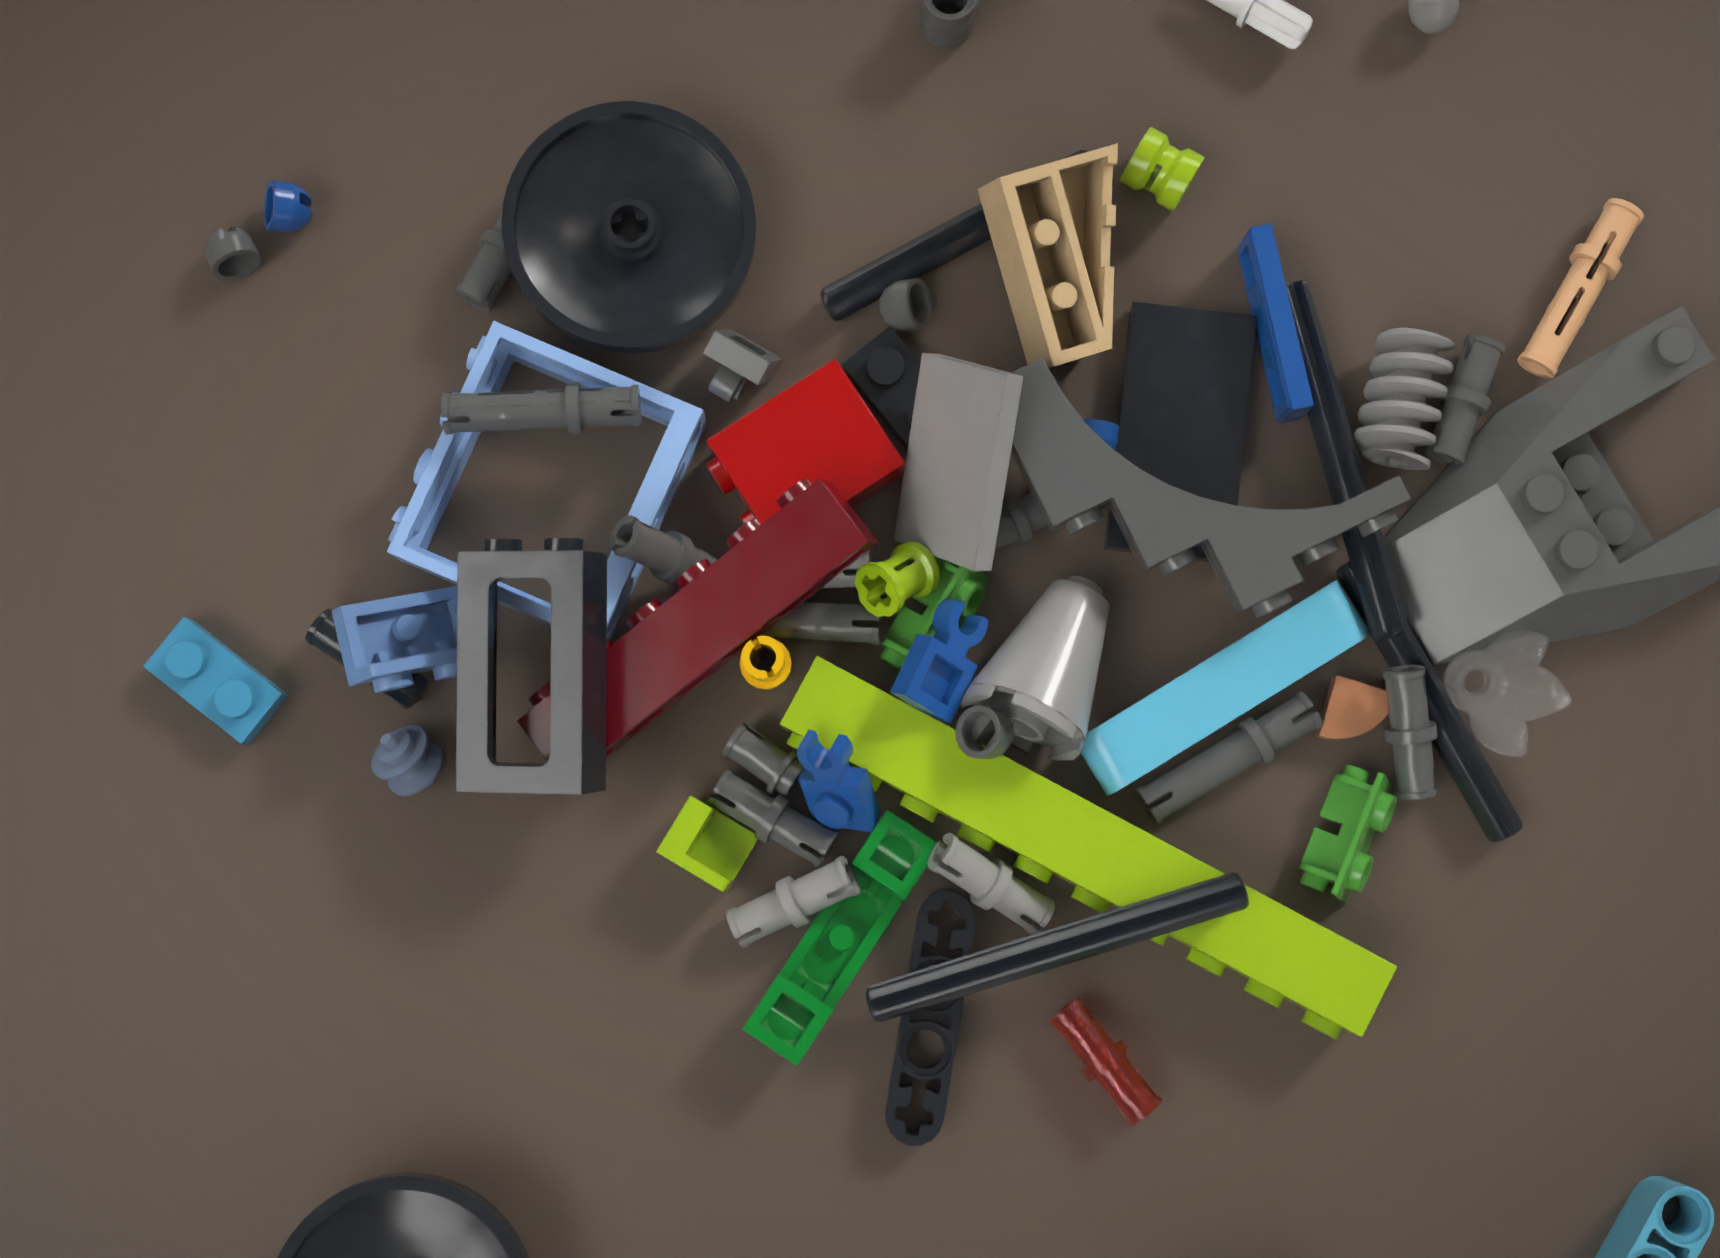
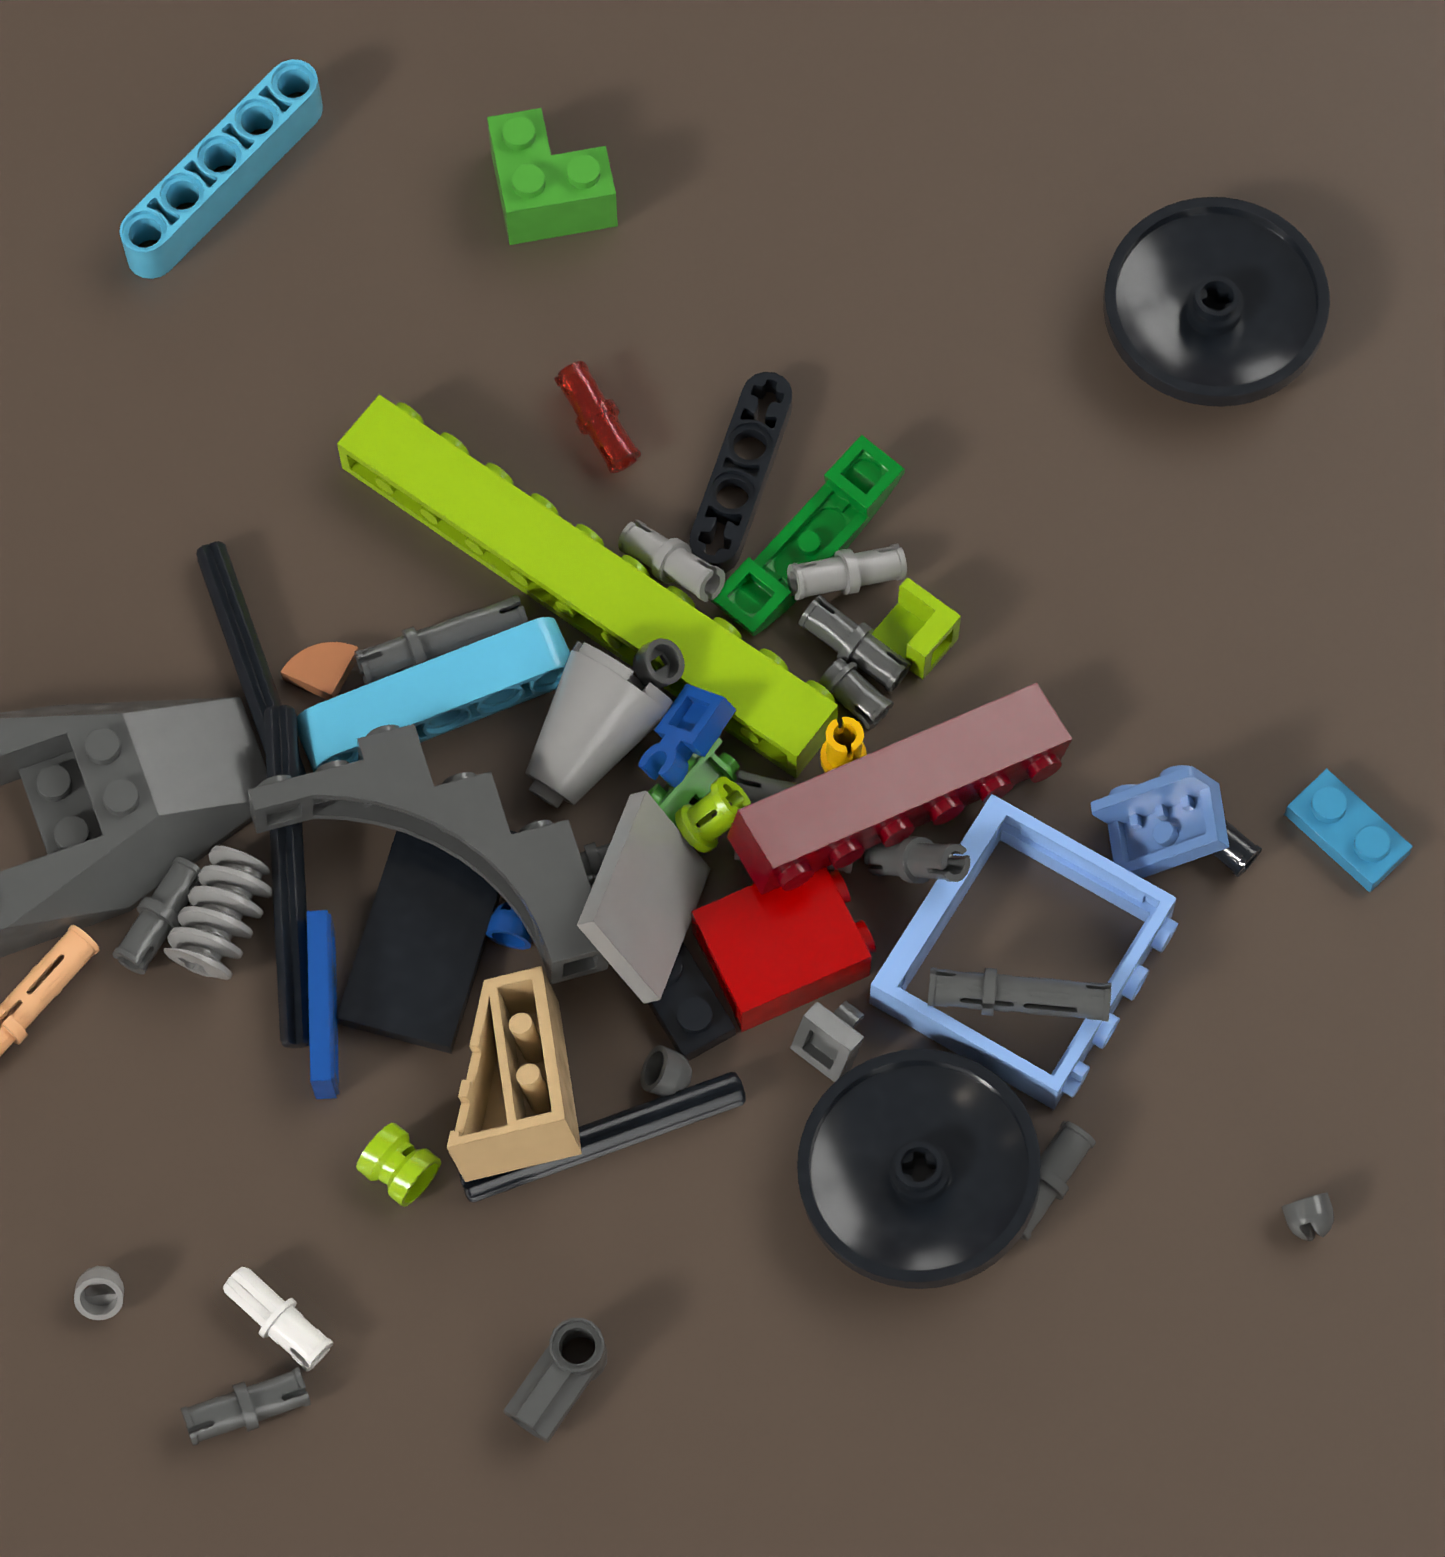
camera: 170 degrees left, 15 degrees down
blue hinge [264,180,312,232] -> none
sand blue wheel [371,725,444,796] -> none
piece [456,538,607,795] -> none
blue plate [797,730,881,833] -> none
black axle [866,872,1249,1022] -> none
bright green hinge [1298,764,1397,904] -> none
dark grey pin [1382,665,1439,800] -> none
clear plate [1443,630,1571,757] -> none

